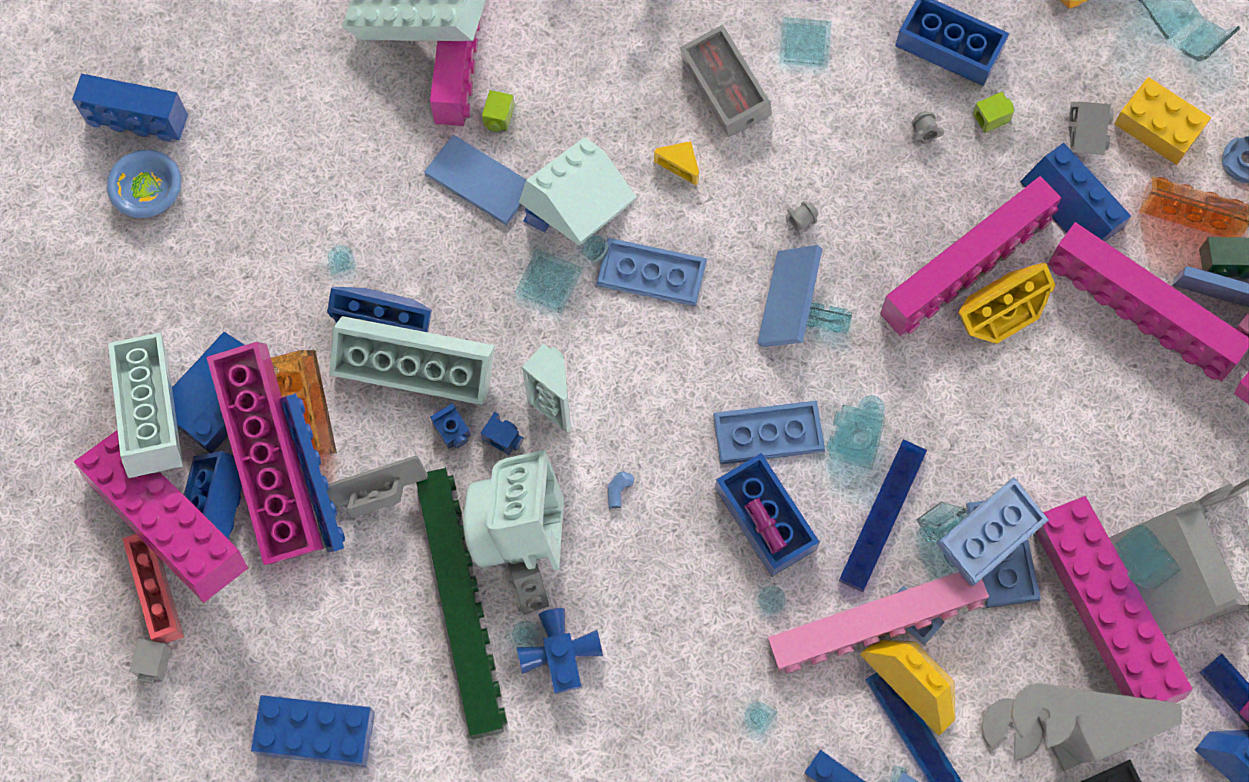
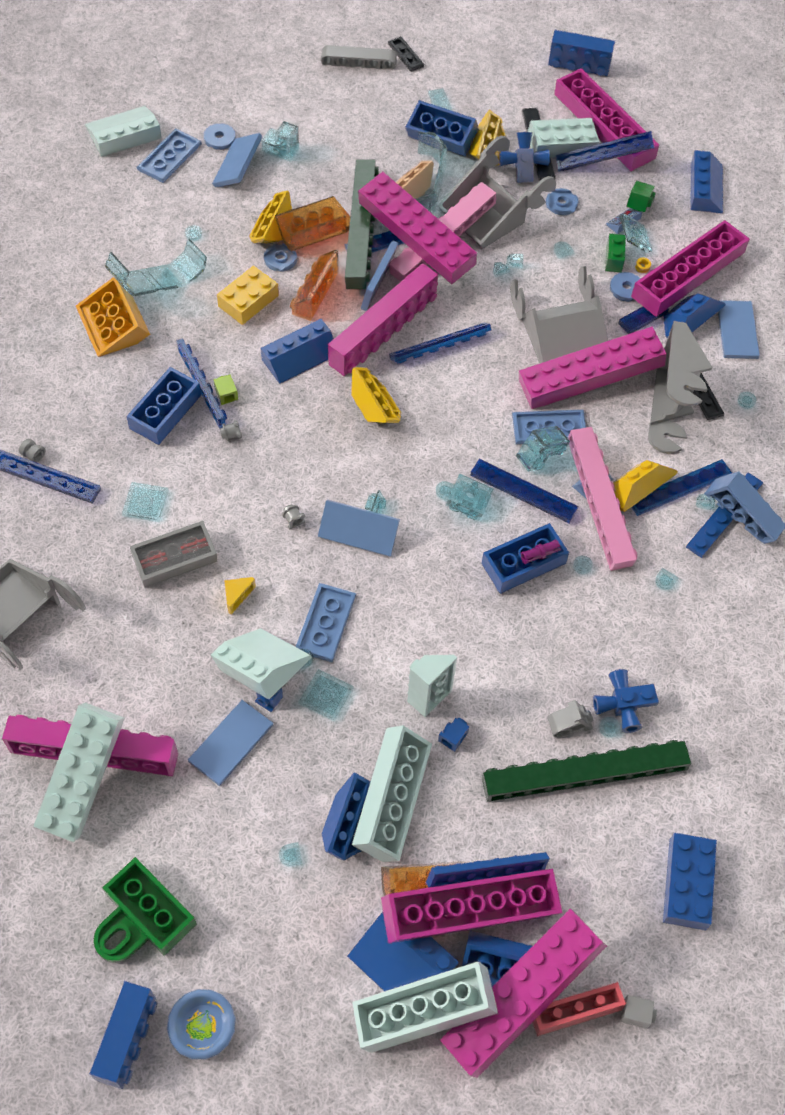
camera: 90 degrees left, 10 degrees down
light grey bracket [327,456,428,518] -> none
blue brick [430,403,471,449] -> none
light aqua brick [463,450,564,570] -> none
lime brick [482,90,515,132] -> none
medium blue arm [607,471,634,509] -> none
medium blue tile [713,400,825,464] -> none
dark pink brick [880,176,1061,336] -> none
medium blue tile [936,477,1049,586] -> none
light grey brick [1068,102,1114,155] -> none
clear light blue brick [1115,524,1182,589] -> none
none -> green brick [93,857,197,963]
none -> clear blue plate [176,338,227,429]
none -> clear blue plate [389,322,492,364]

